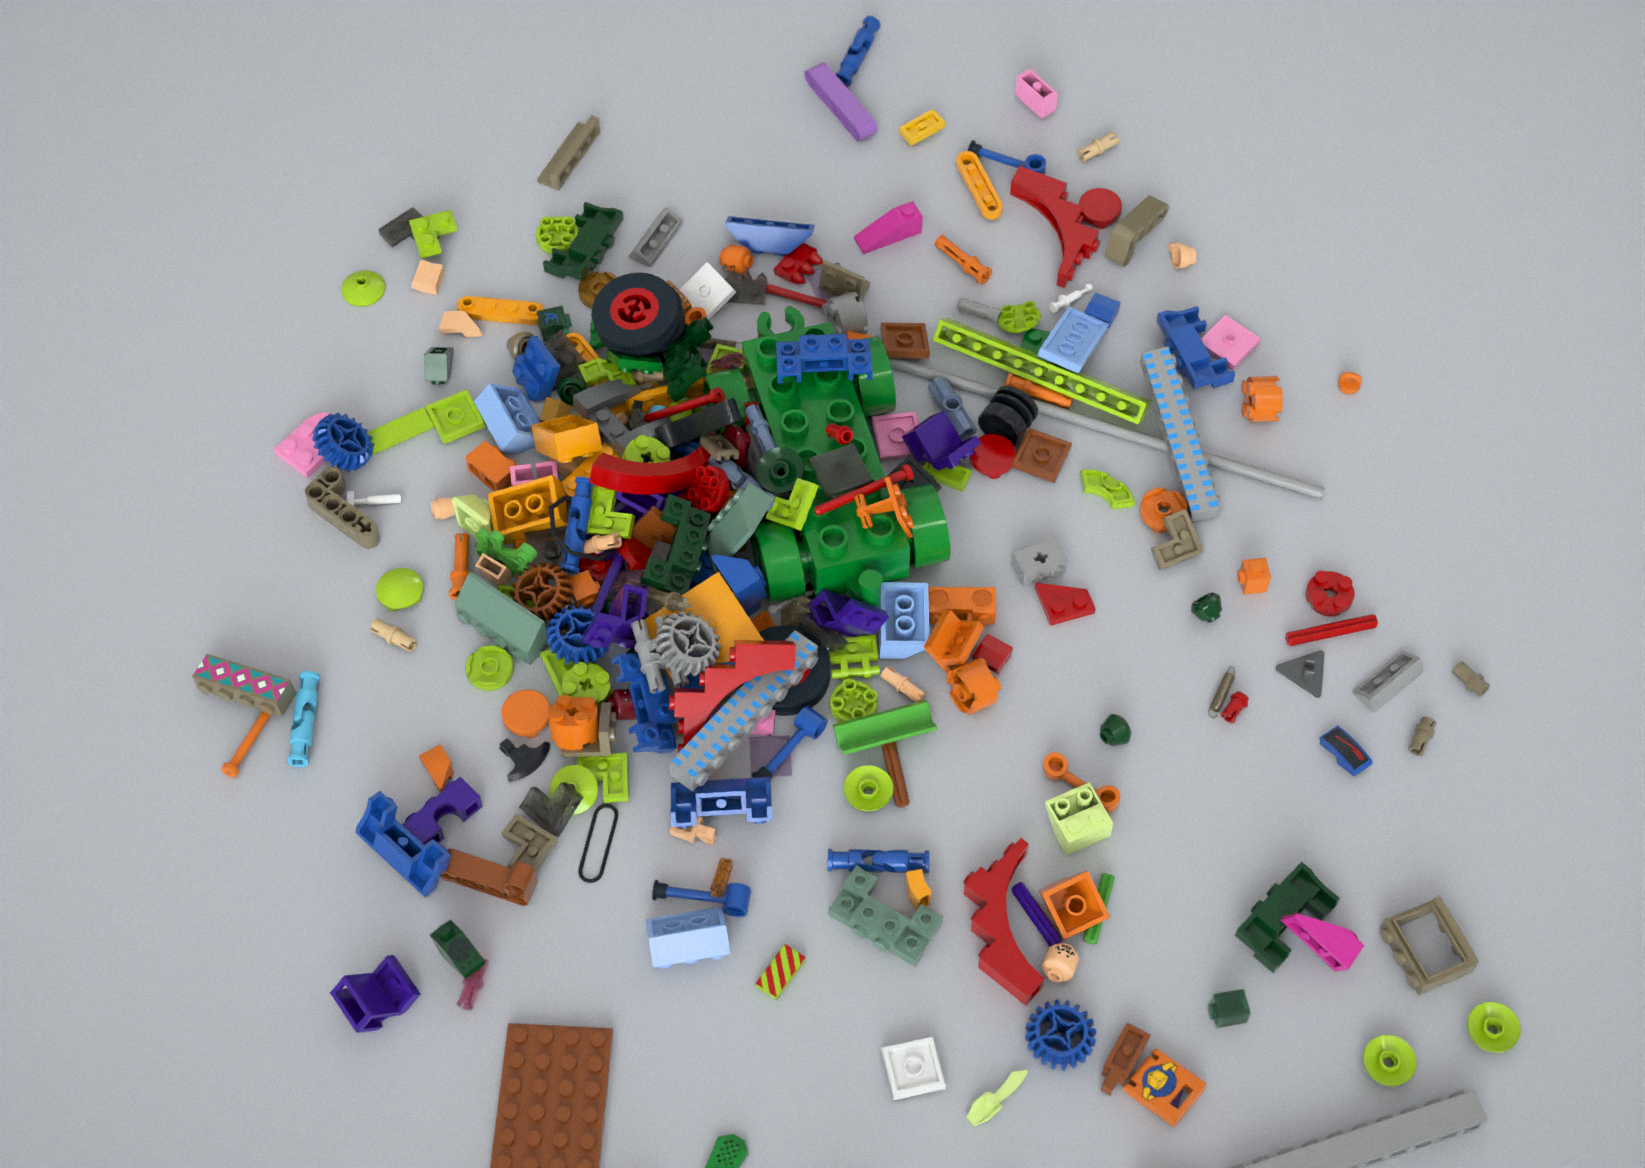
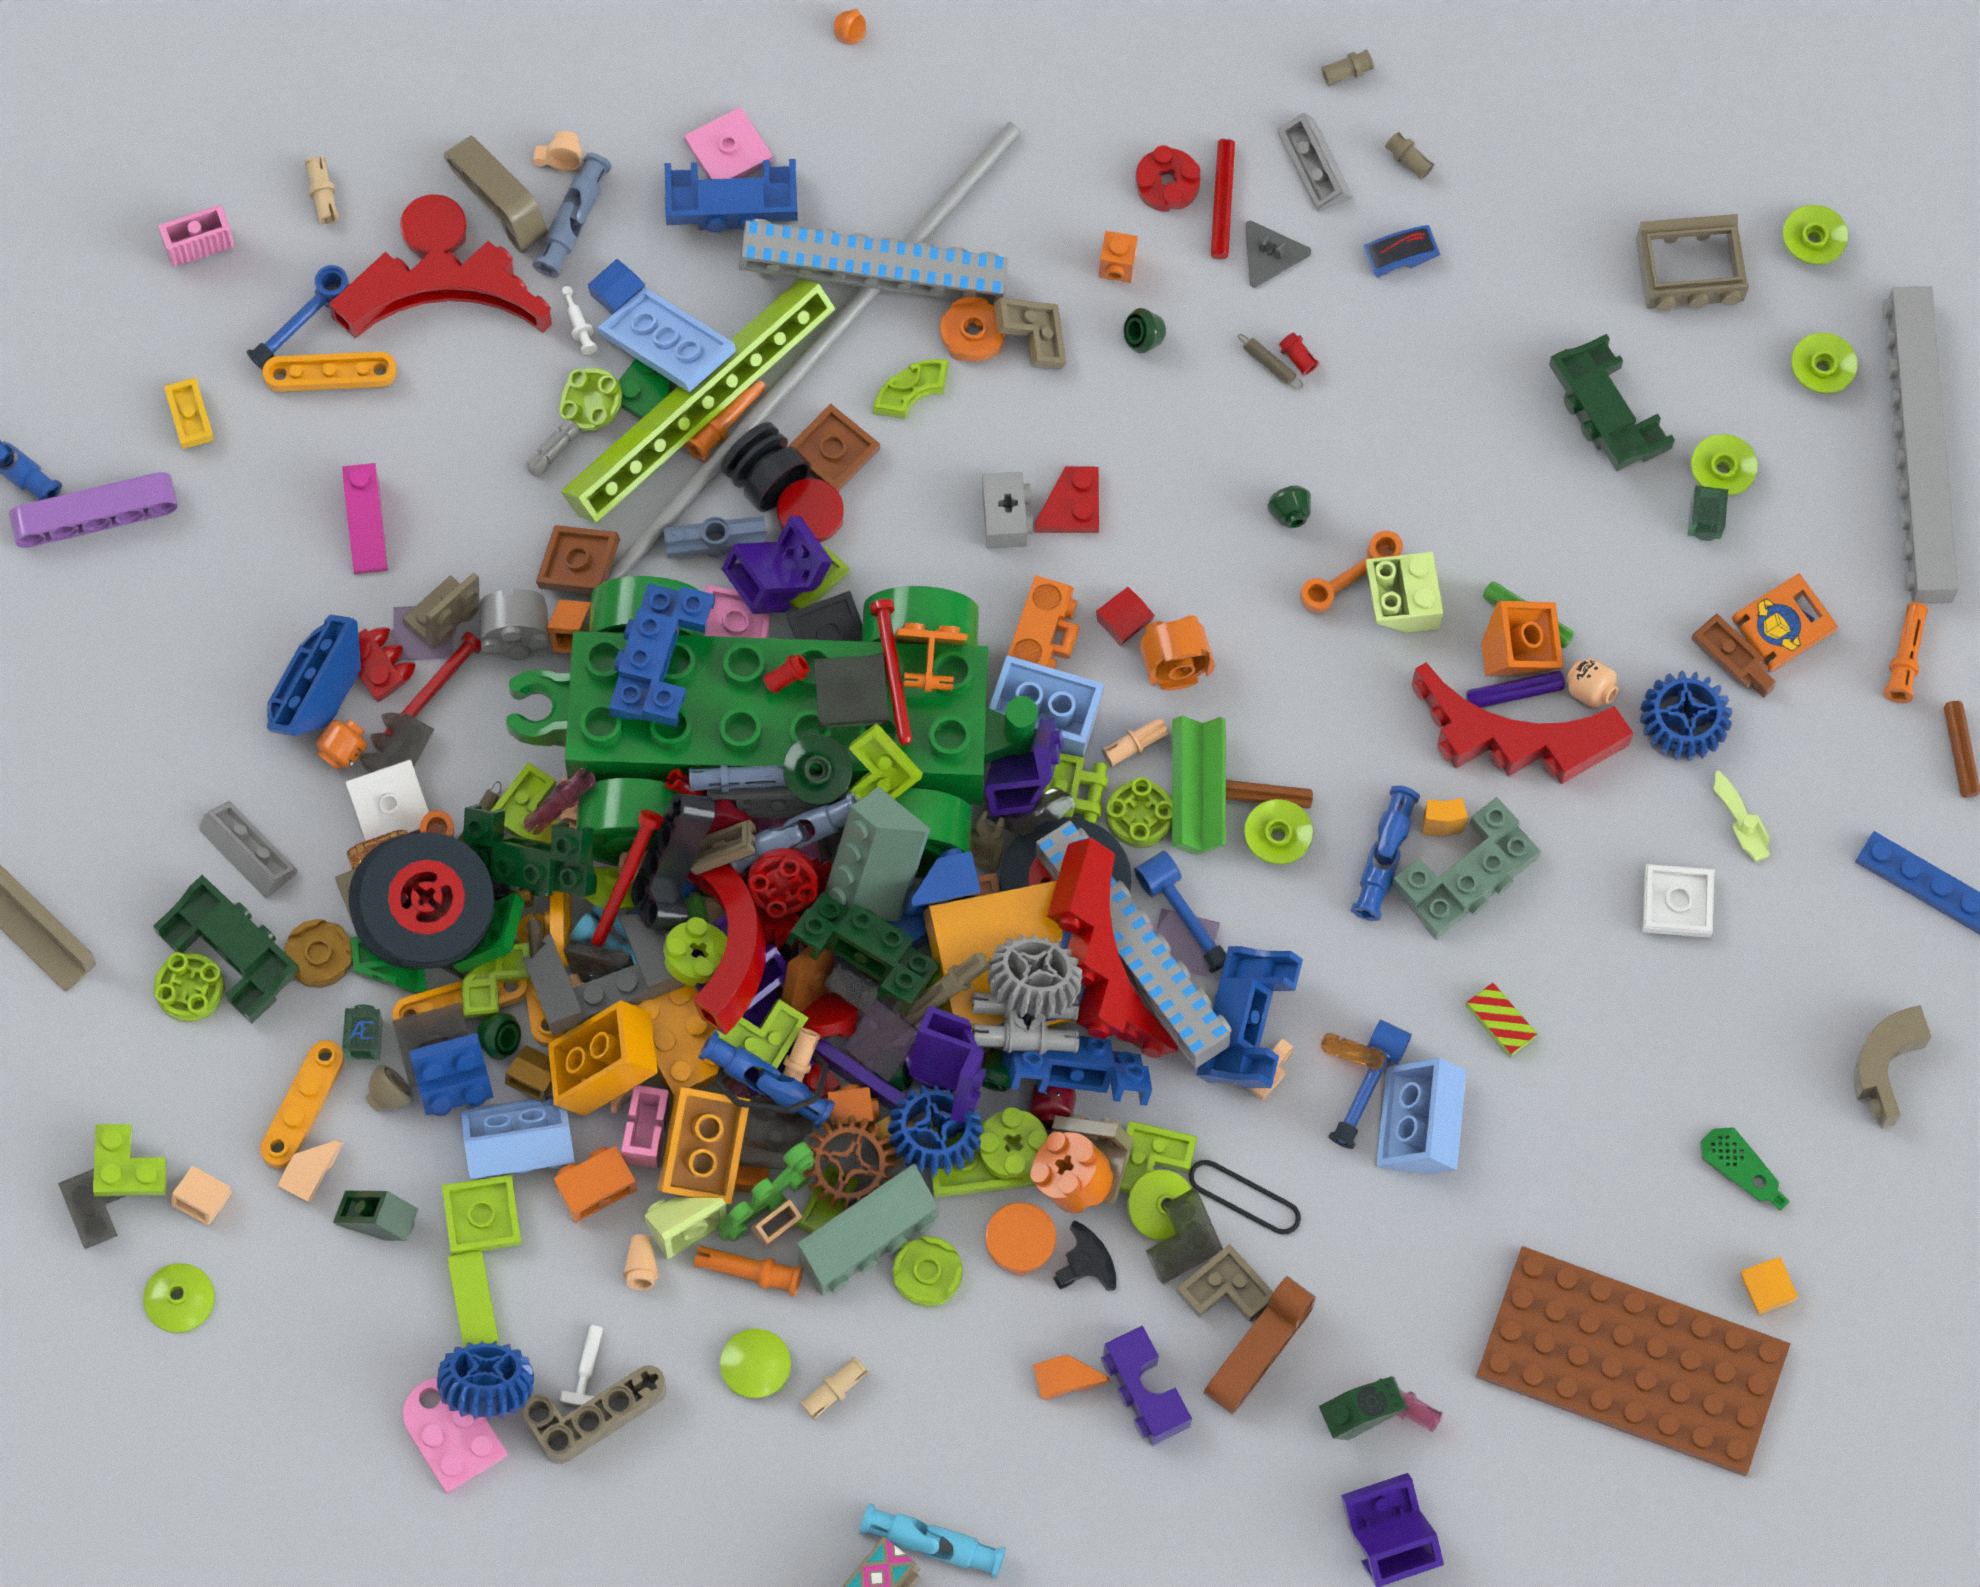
camera: 75 degrees left, 10 degrees up
blue bracket [355,791,451,897] -> none
orange bracket [924,609,984,674] -> none
orange pin [934,235,992,285] -> none
orange brick [1241,376,1283,422] -> none
dark pink slope [1281,913,1364,971] -> none
none -> sand blue piece [532,153,612,278]
none -> lime dish [1691,434,1758,496]

